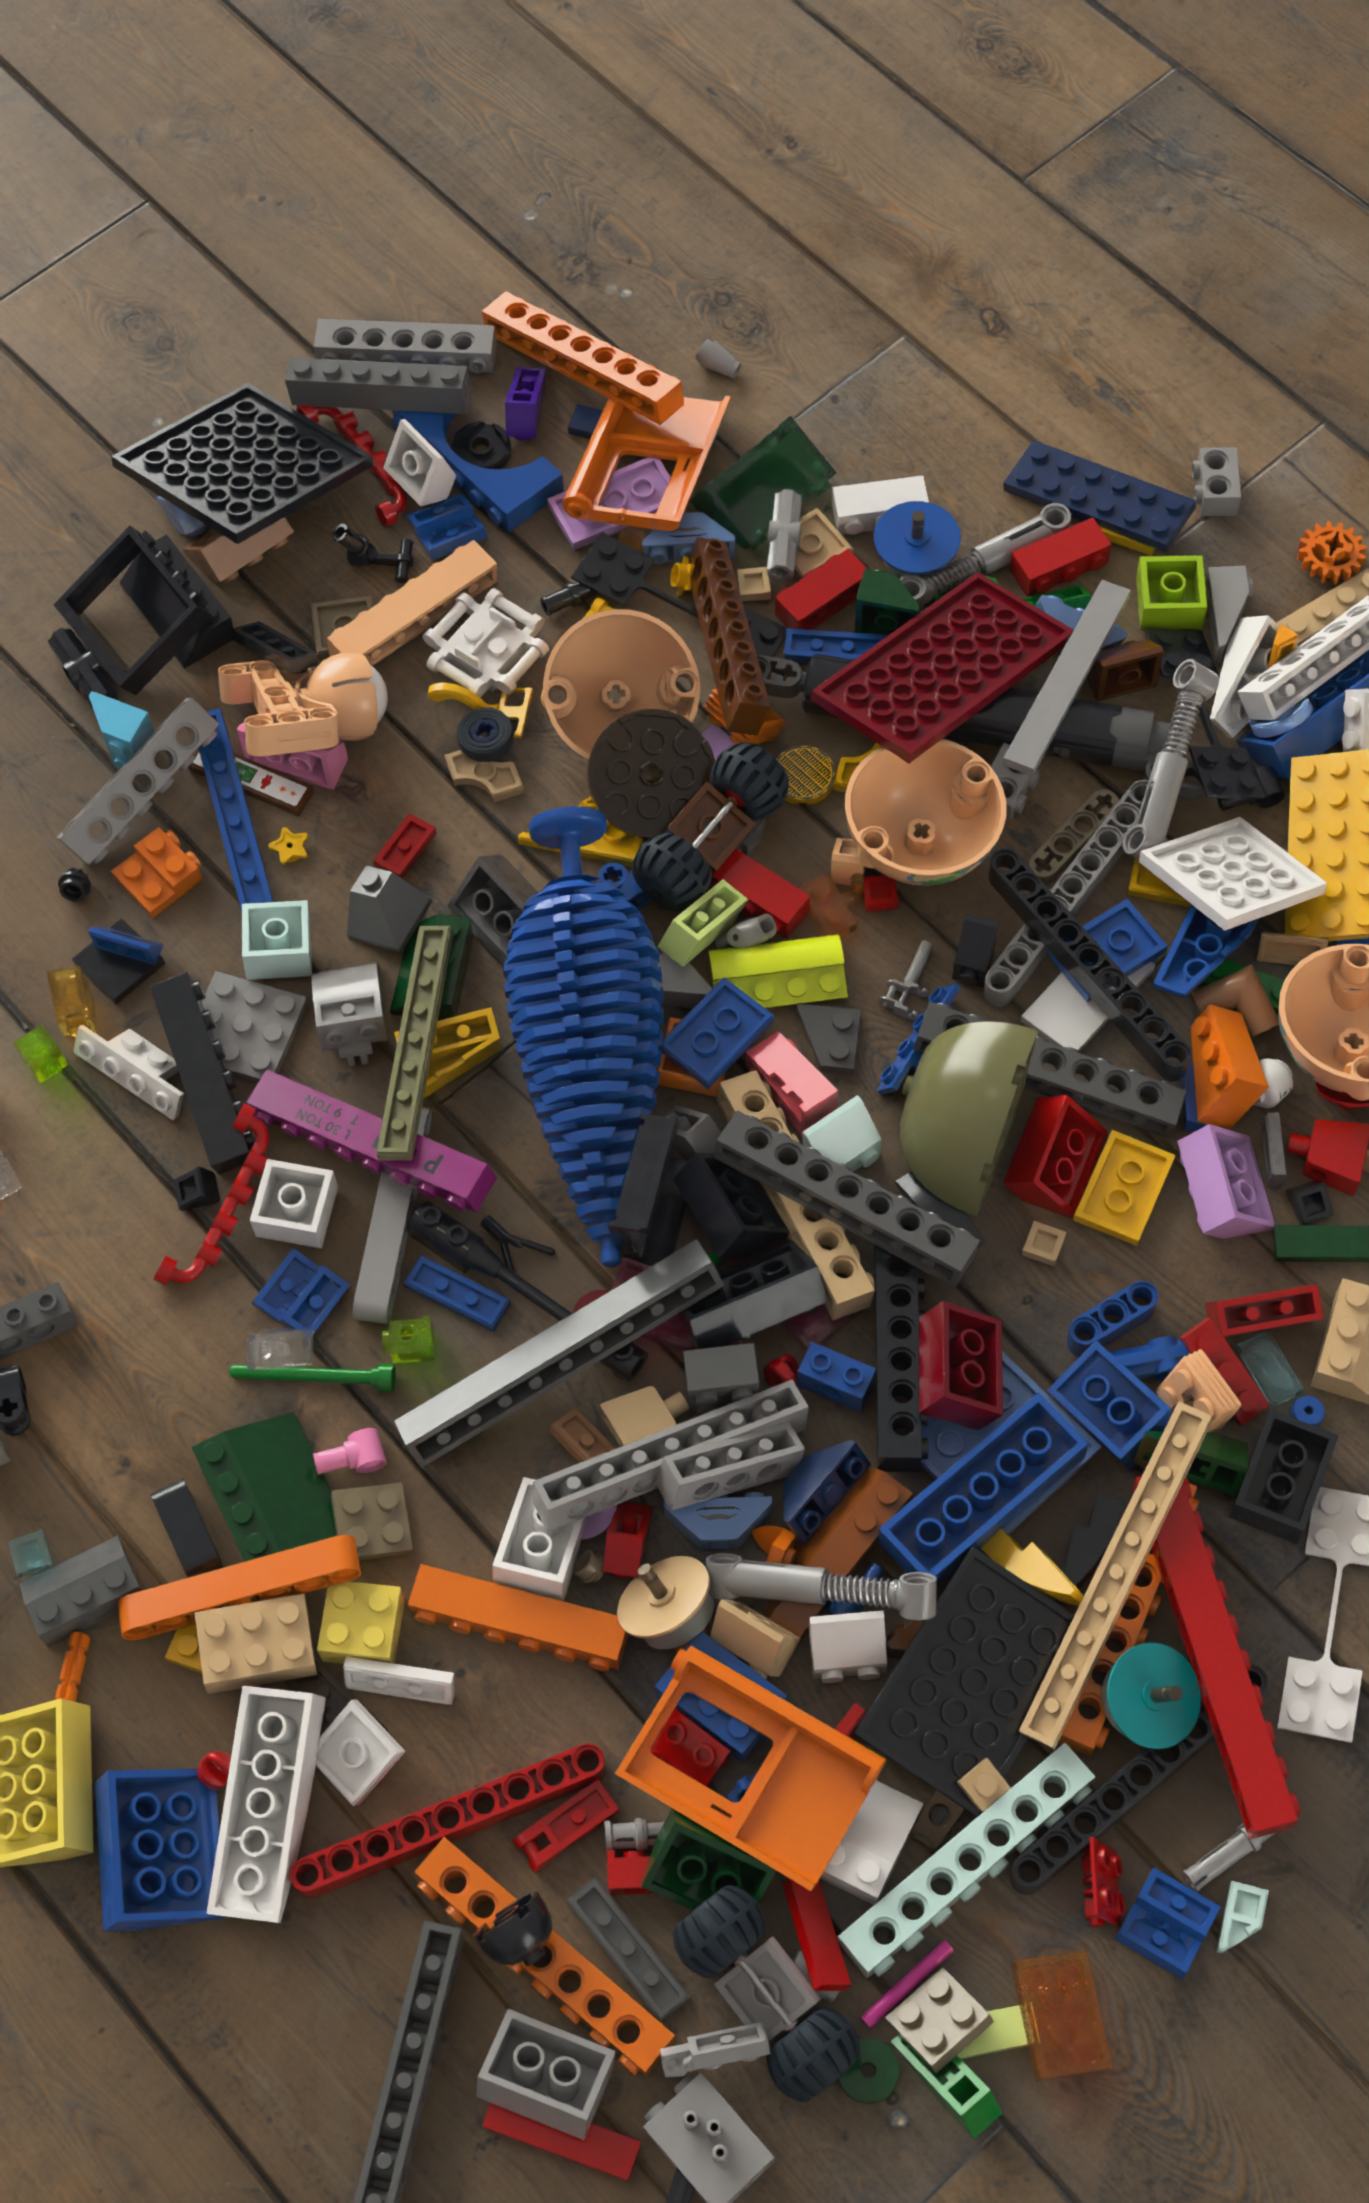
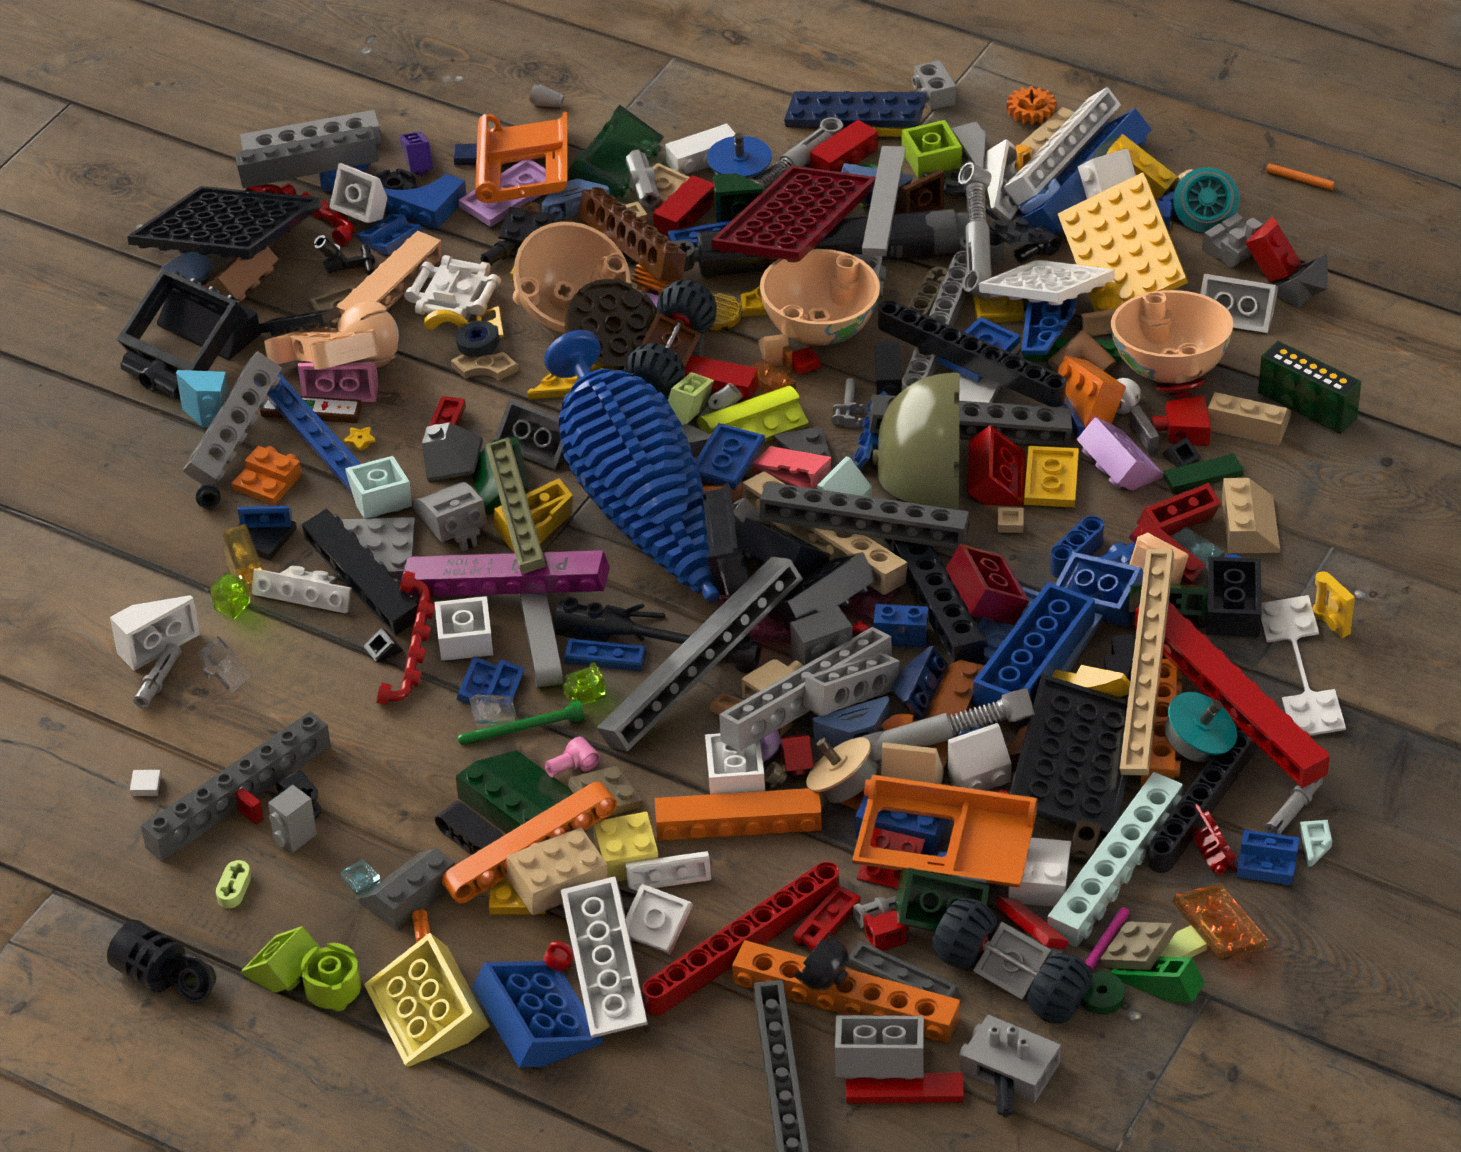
camera: 20 degrees left, 20 degrees down
orange brick [482,292,684,425] -> none
light grey hinge [660,2022,770,2077] -> none
yellow plate [670,556,695,596] -> none
tan plate [957,1758,1011,1812] -> none

